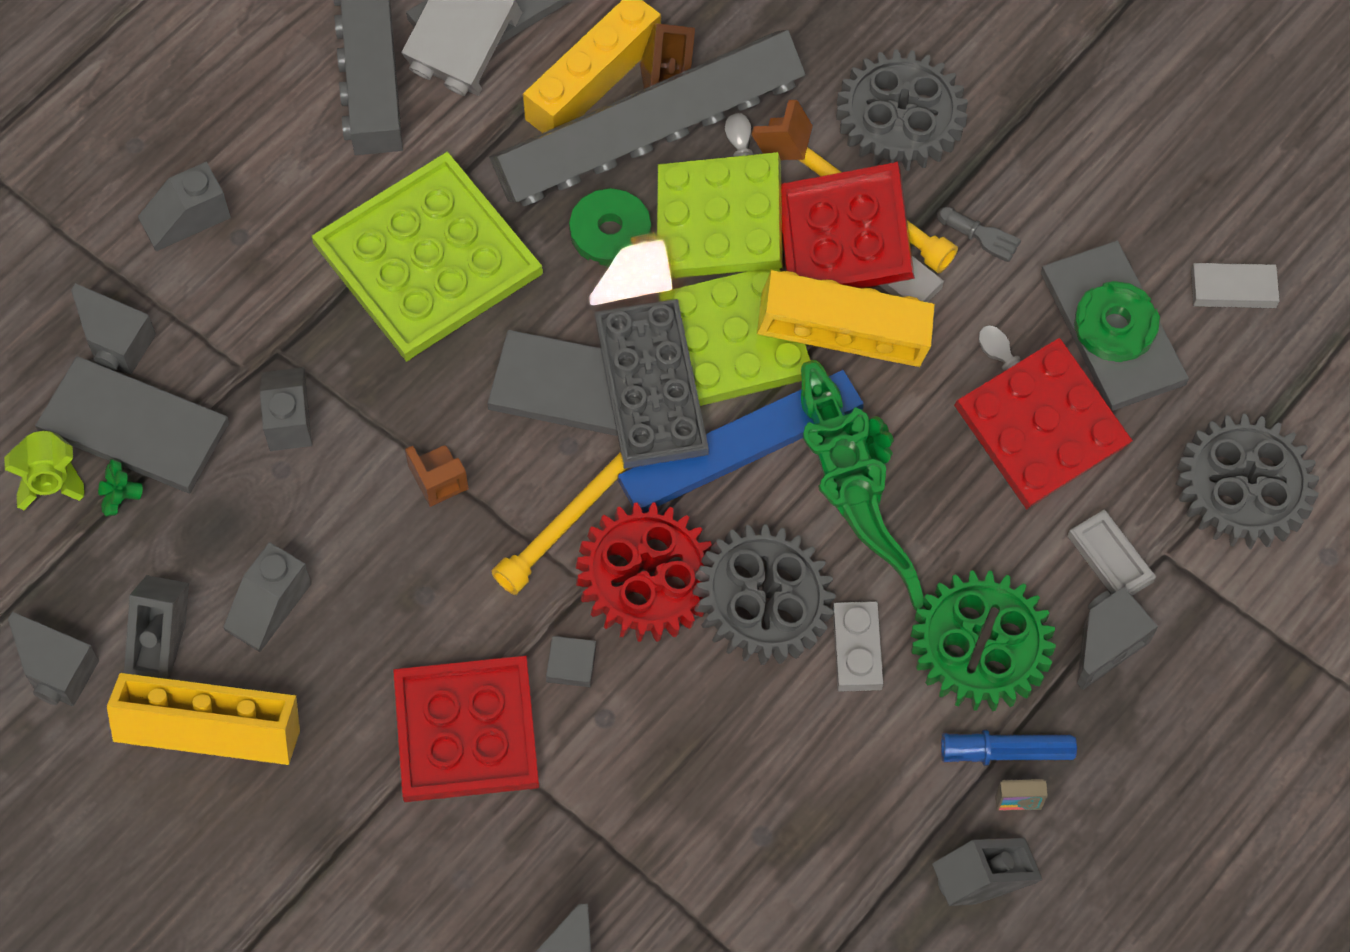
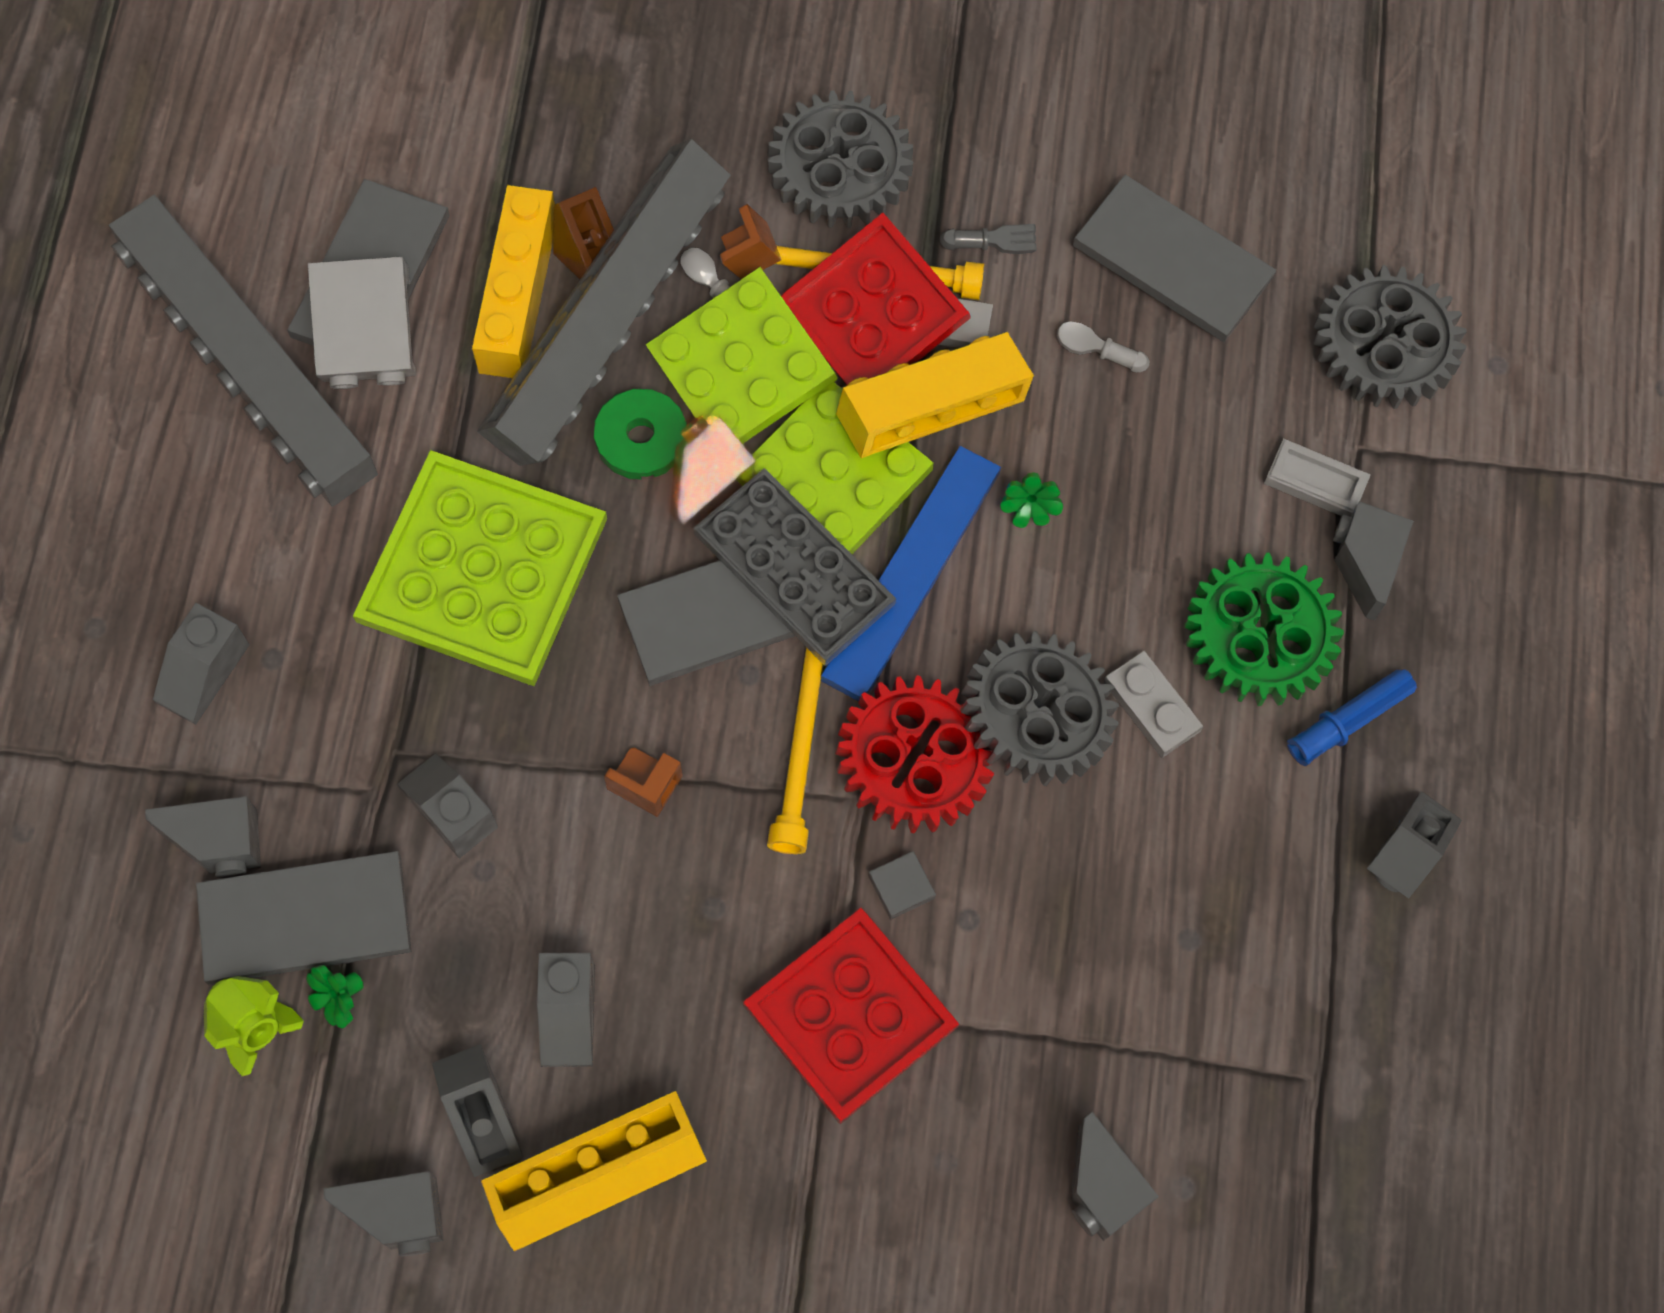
camera: 35 degrees left, 5 degrees up
green animal [801,360,924,611] -> none
red plate [954,338,1133,510] -> none
dark tan tile [995,779,1047,811] -> none
green tile [1074,281,1160,362] -> none
light grey tile [1191,263,1279,308] -> none

